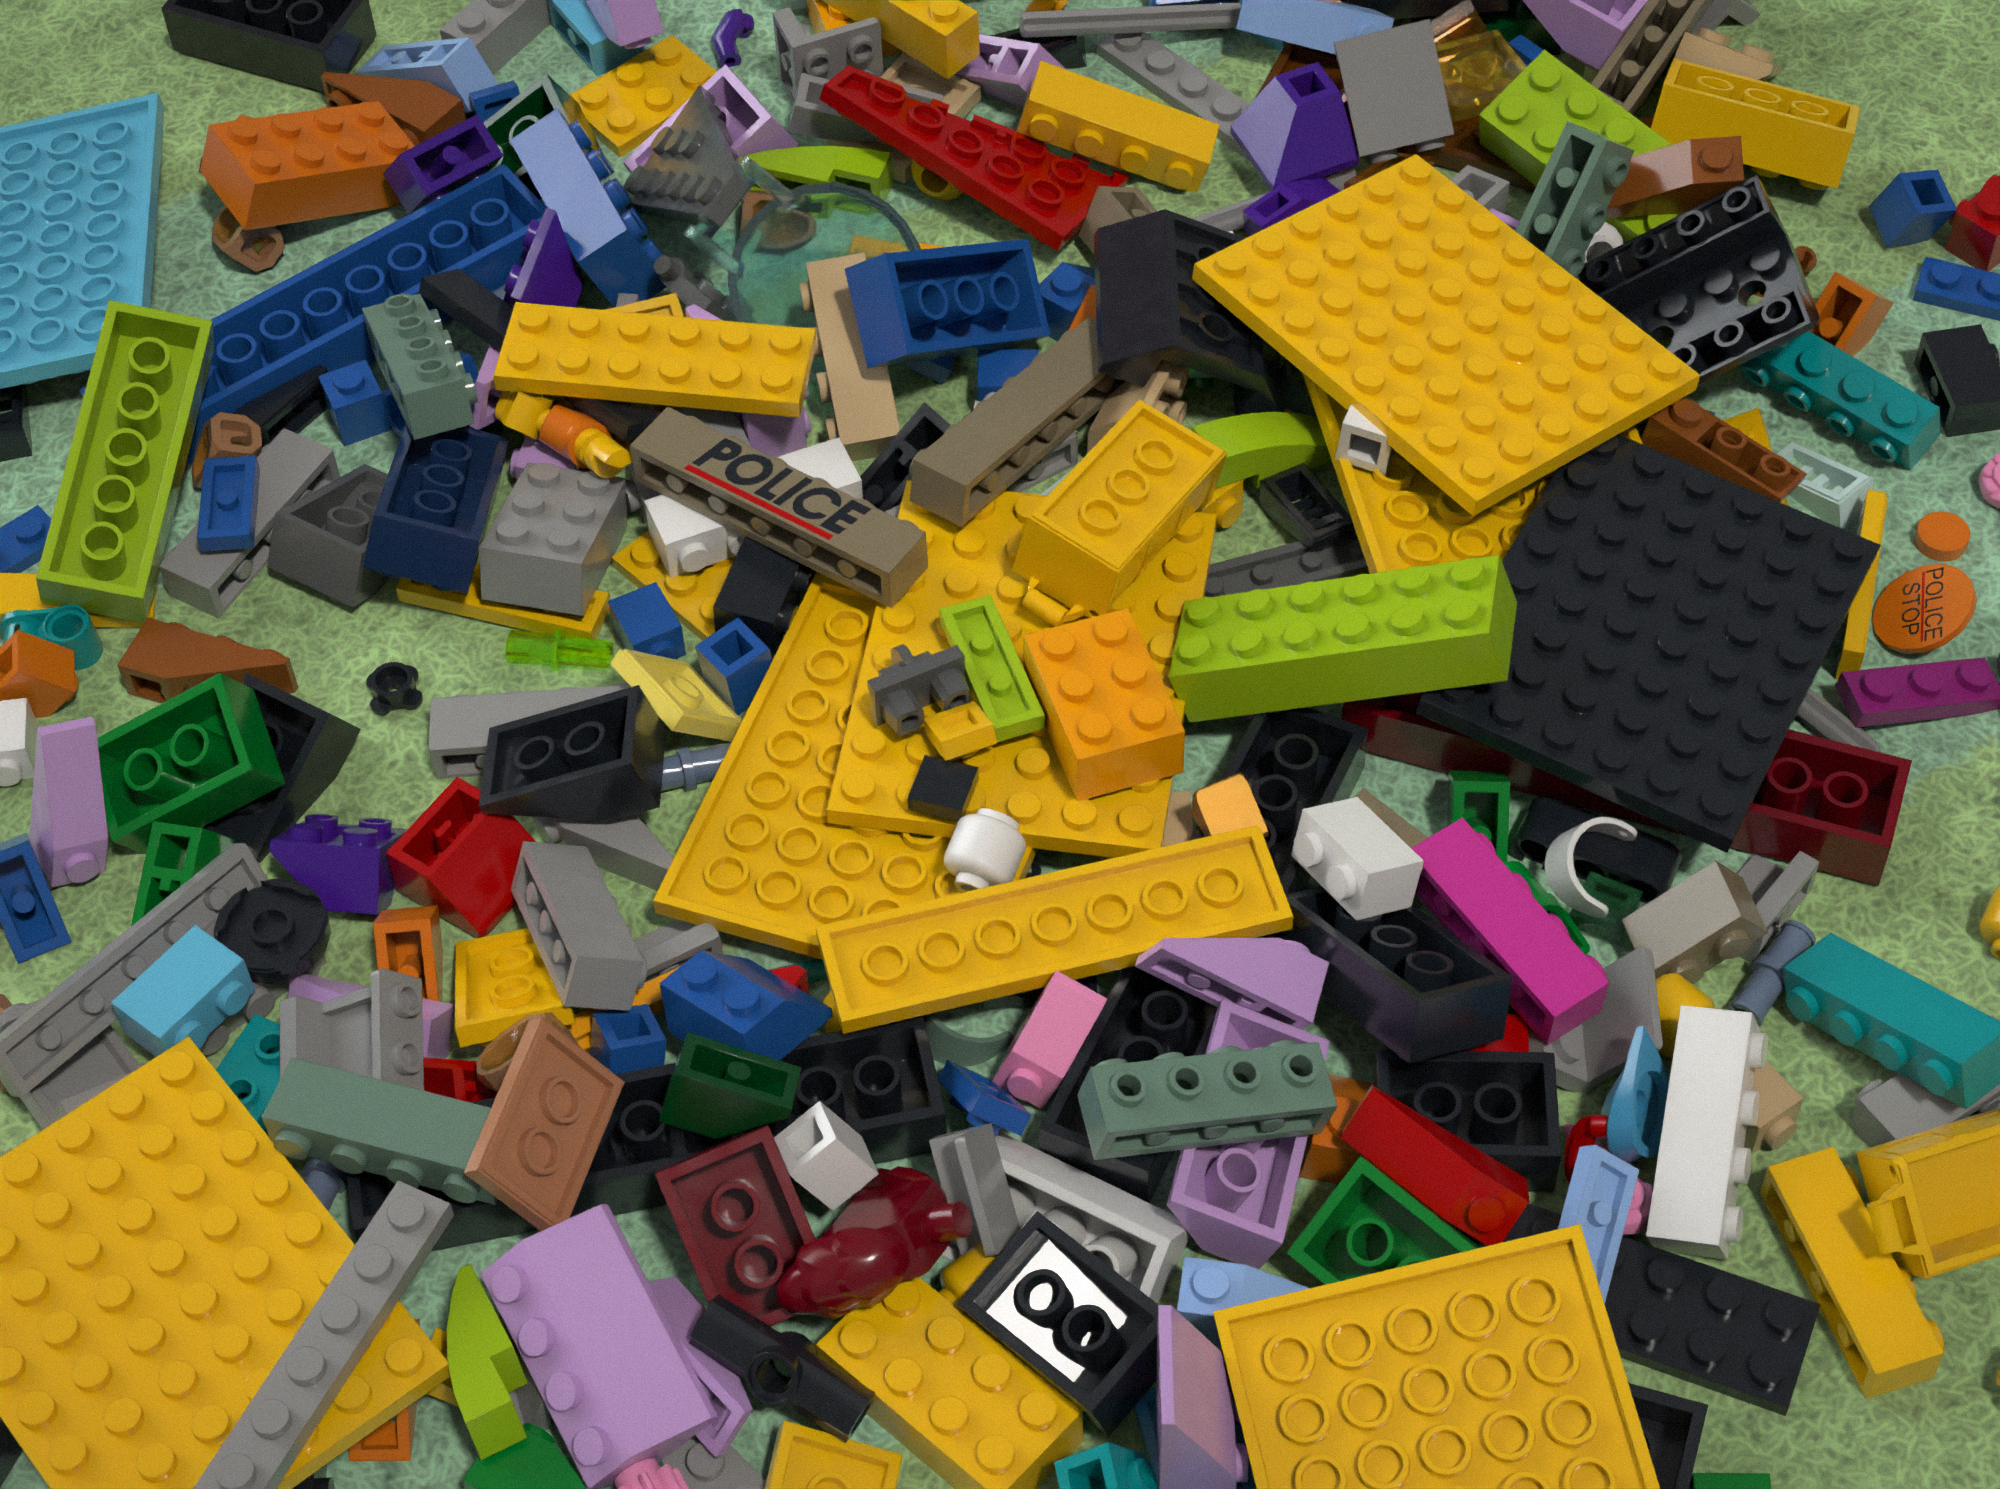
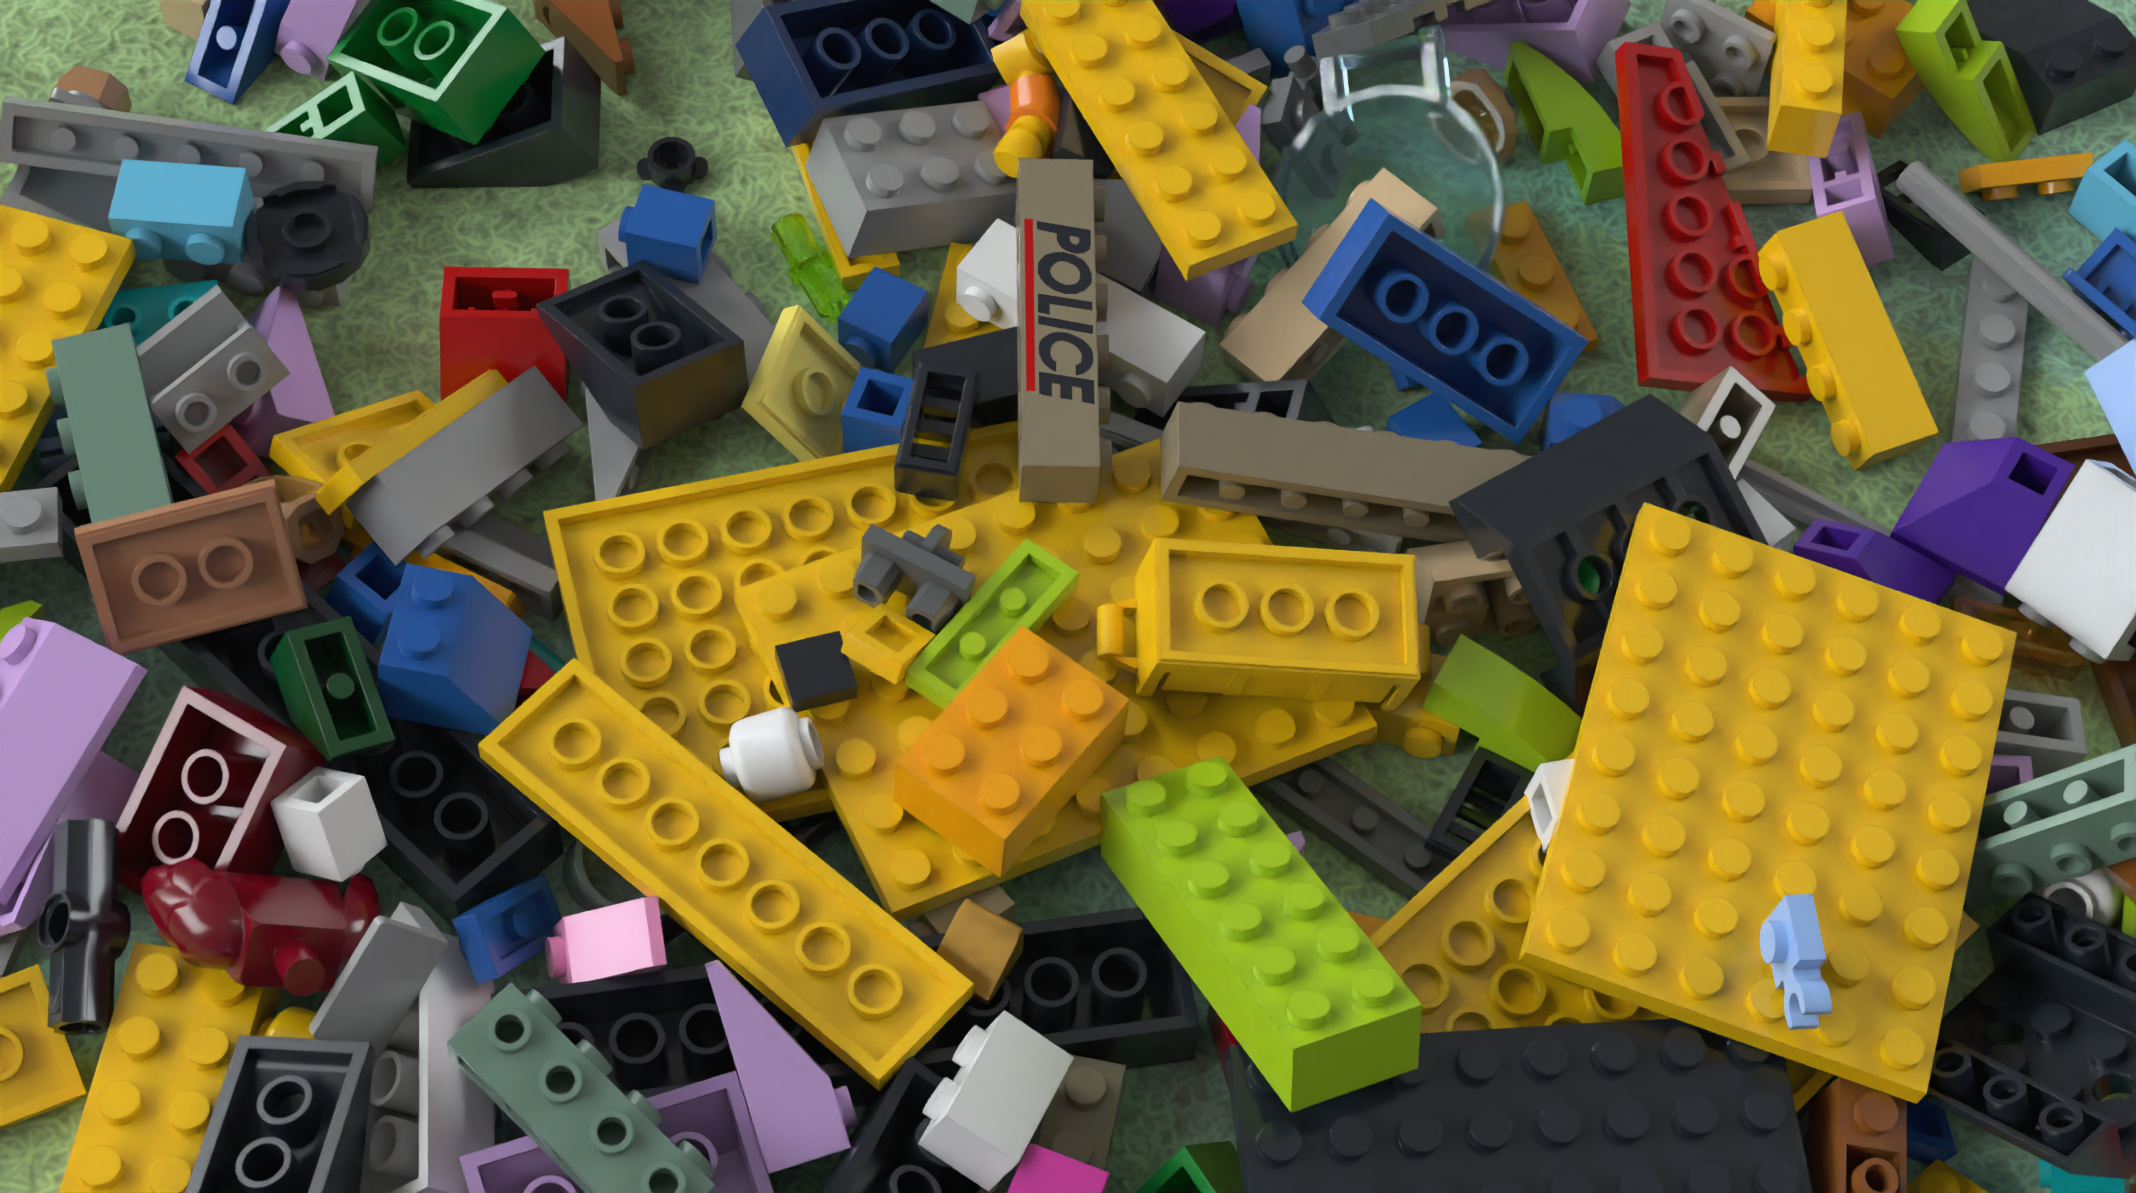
camera: 50 degrees right, 5 degrees up
dark purple slope [270,814,407,915] -> none
orange slope [373,905,443,1002] -> none
sand blue pin [661,741,732,791] -> none
none -> yellow tile [314,369,508,515]
none -> blue brick [618,184,717,285]
none -> black slope [894,360,980,501]
none -> light blue plate [1759,894,1832,1030]

